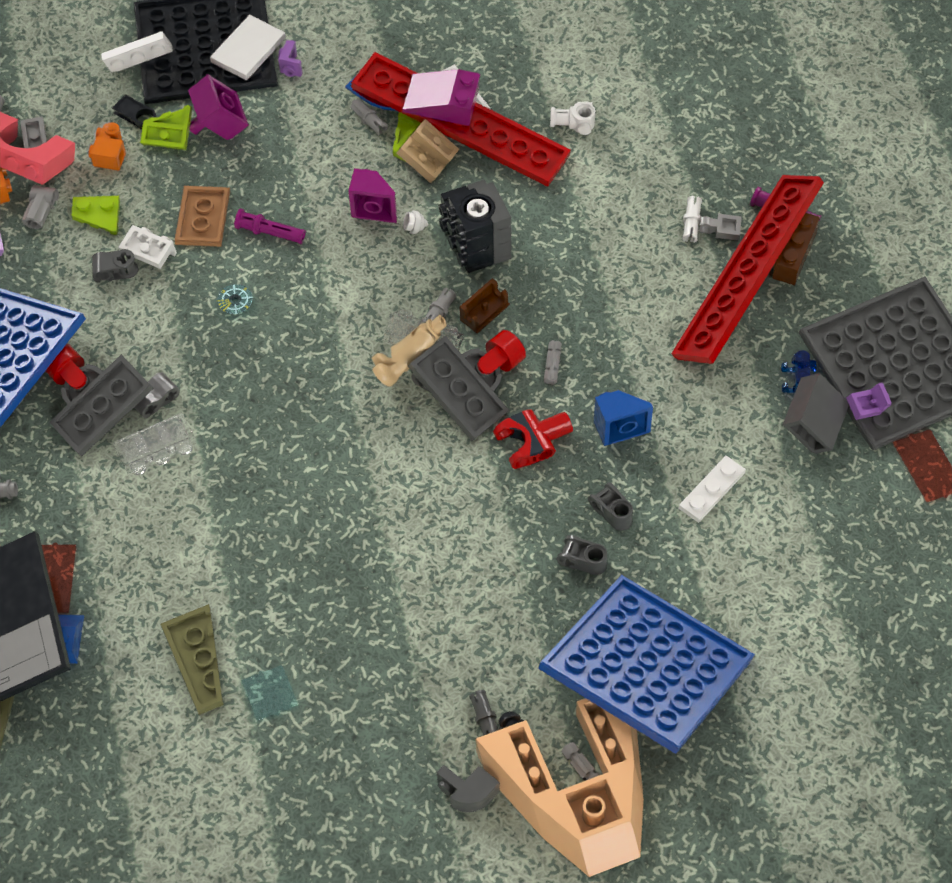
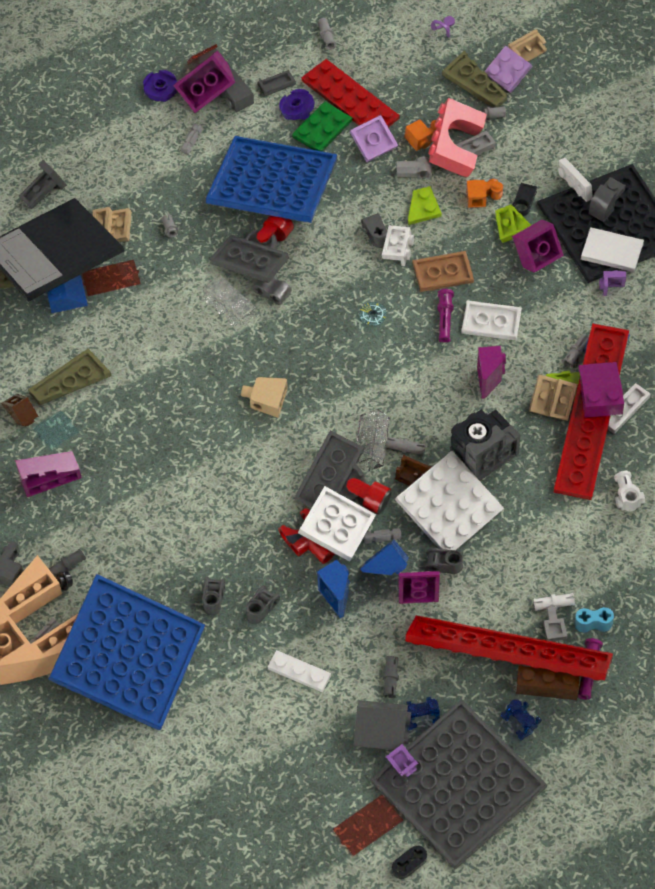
camera: 75 degrees right, 0 degrees up
tan piece [372,315,446,387] -> none
white plate [403,210,428,234] -> none
none -> reddish brown slope [1,394,39,427]
none -> wedge [15,451,82,497]
none -> tan torso [241,377,288,418]
none -> white plate [298,486,376,561]
none -> blue slope [360,539,409,575]
none -> dark grey pin [383,656,399,698]
none -> white plate [395,451,504,550]
none -> magenta slope [398,571,440,604]
none -> dark grey piece [424,548,463,574]
none -> white tile [461,301,522,341]
none -> clear blue piece [501,699,542,740]
none -> medium azure axle [574,607,614,633]
none -> dark grey brick [589,177,626,222]

